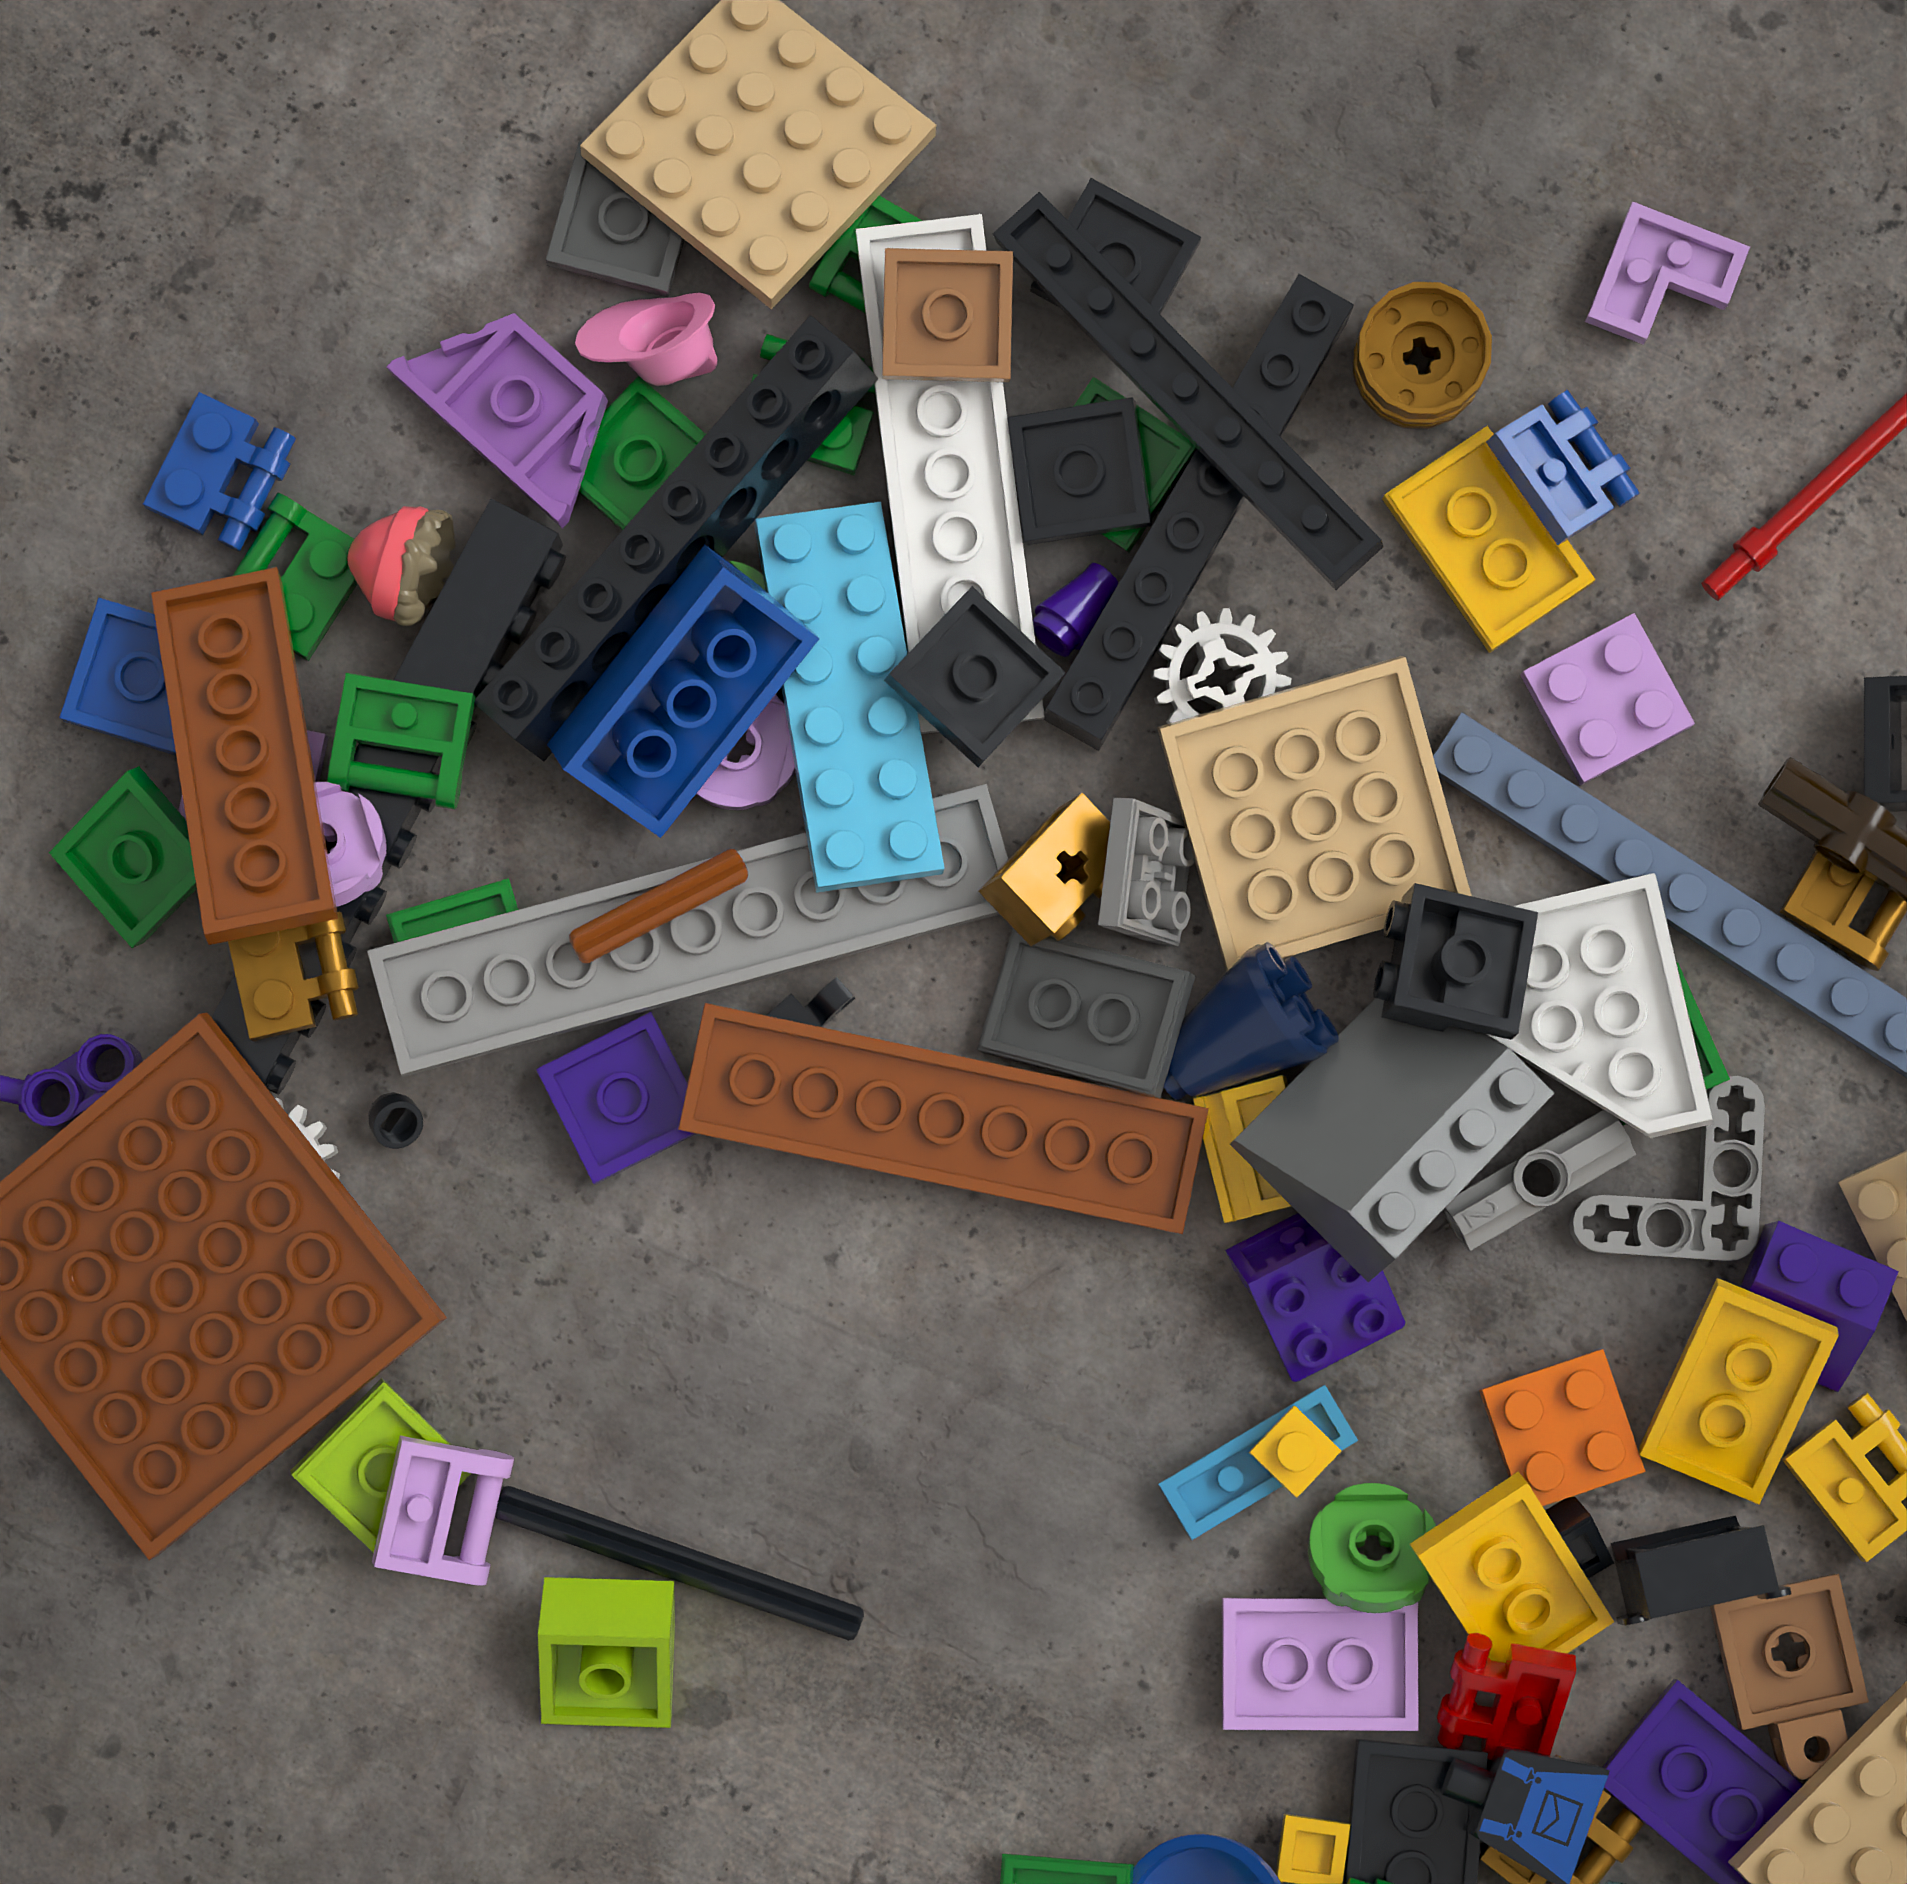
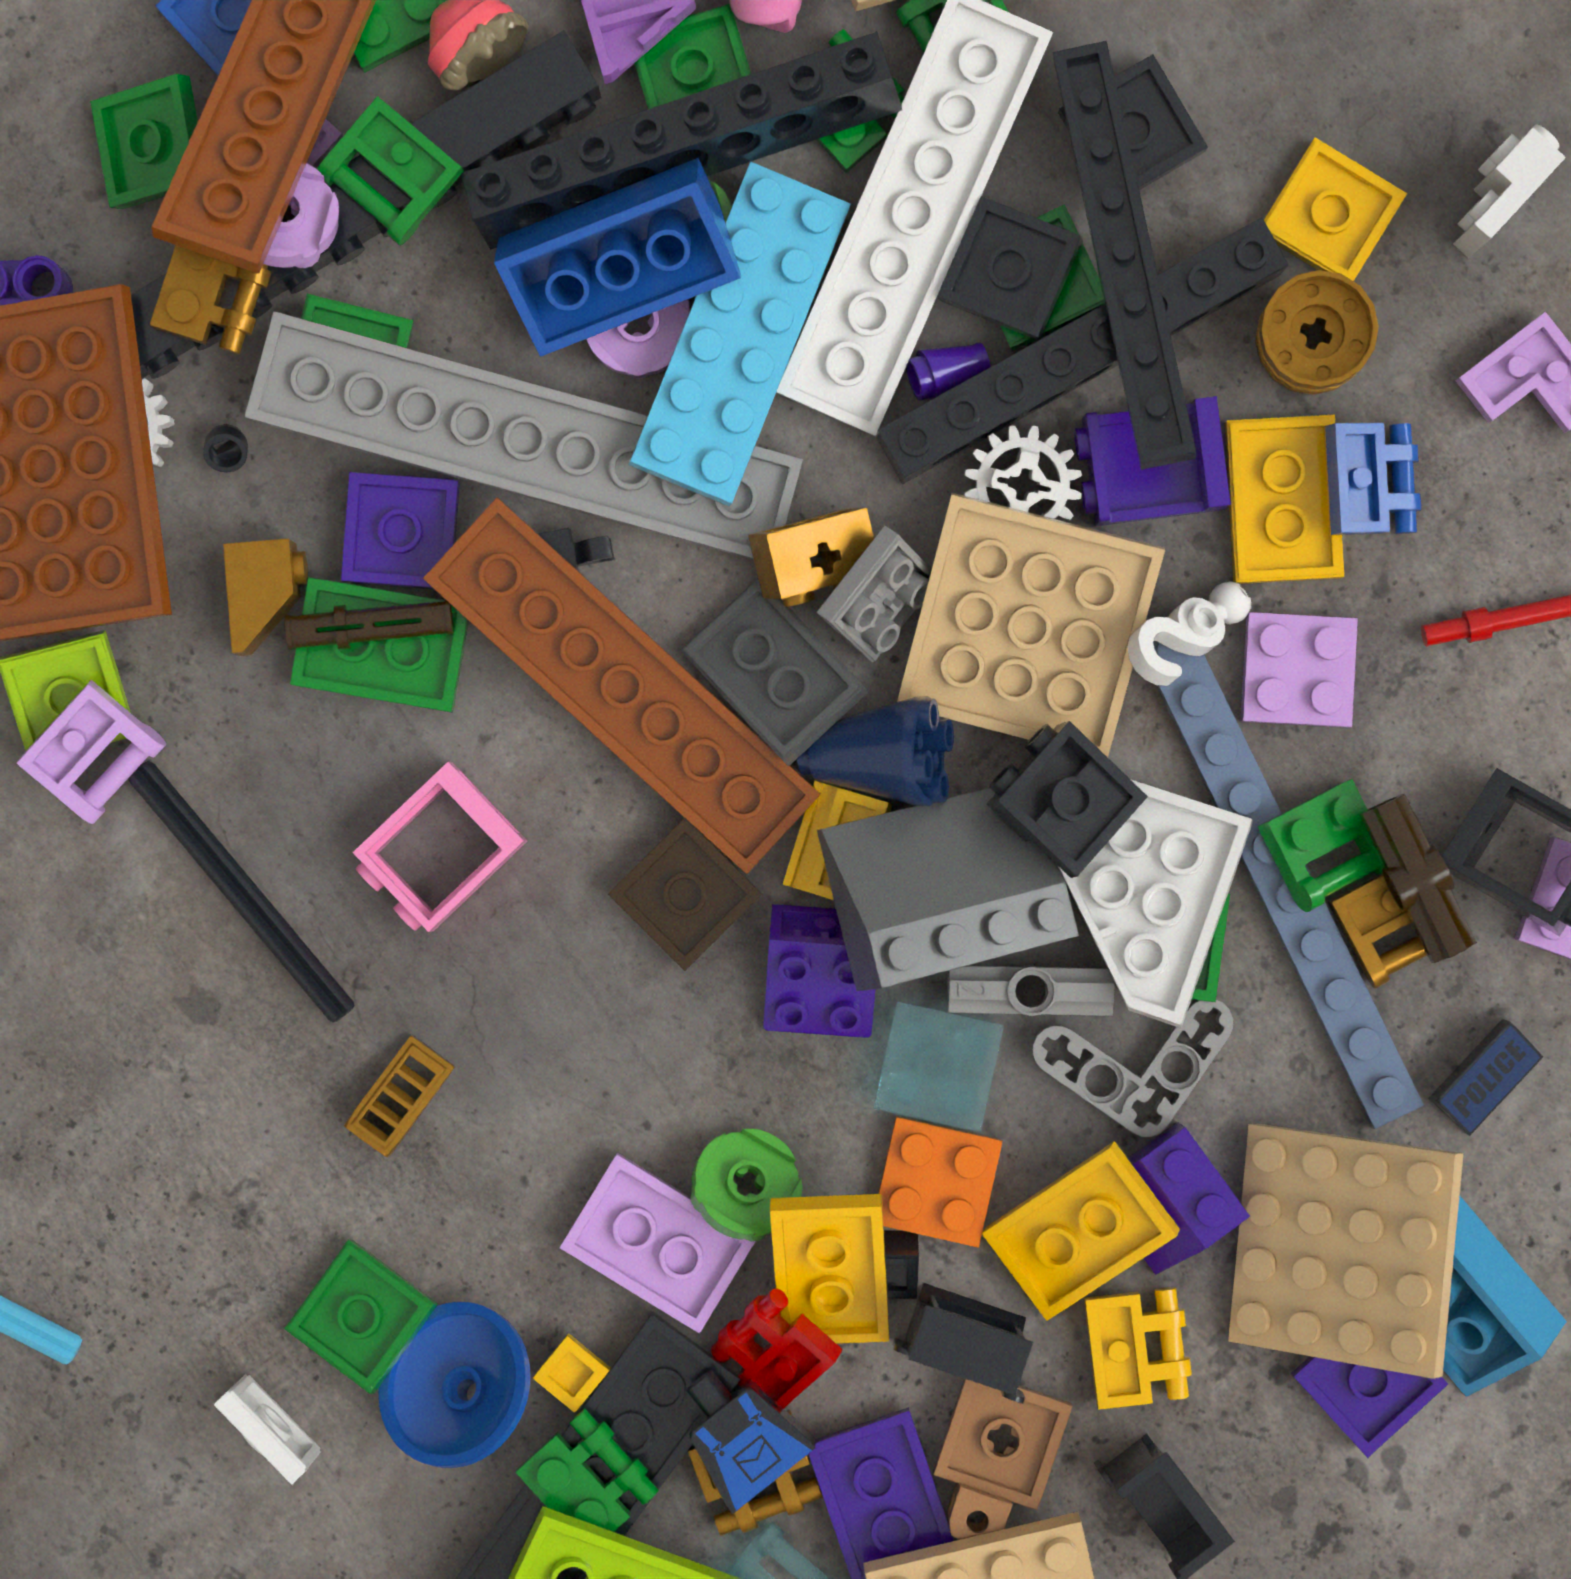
camera: 40 degrees right, 5 degrees up
lime slope [538,1577,675,1728] -> none
dark orange axle [569,849,748,963] -> none
medium nougat plate [882,248,1013,382] -> none
black plate [884,586,1066,768] -> none
dark azure plate [1158,1385,1358,1540] -> none
yellow plate [1248,1405,1341,1498] -> none
none -> pearl gold slope [223,538,308,656]
none -> dark brown pin [285,600,454,650]
none -> green plate [290,577,469,713]
none -> pearl gold slope [344,1035,455,1157]
none -> bright pink window [353,762,528,932]
none -> dark brown plate [608,818,762,971]
none -> clear light blue plate [873,1001,1004,1132]
none -> dark purple panel [1074,396,1231,527]
none -> white piece [1127,581,1251,686]
none -> green plate [1257,779,1385,912]
none -> yellow tile [1264,137,1407,281]
none -> white plate [1453,125,1566,258]

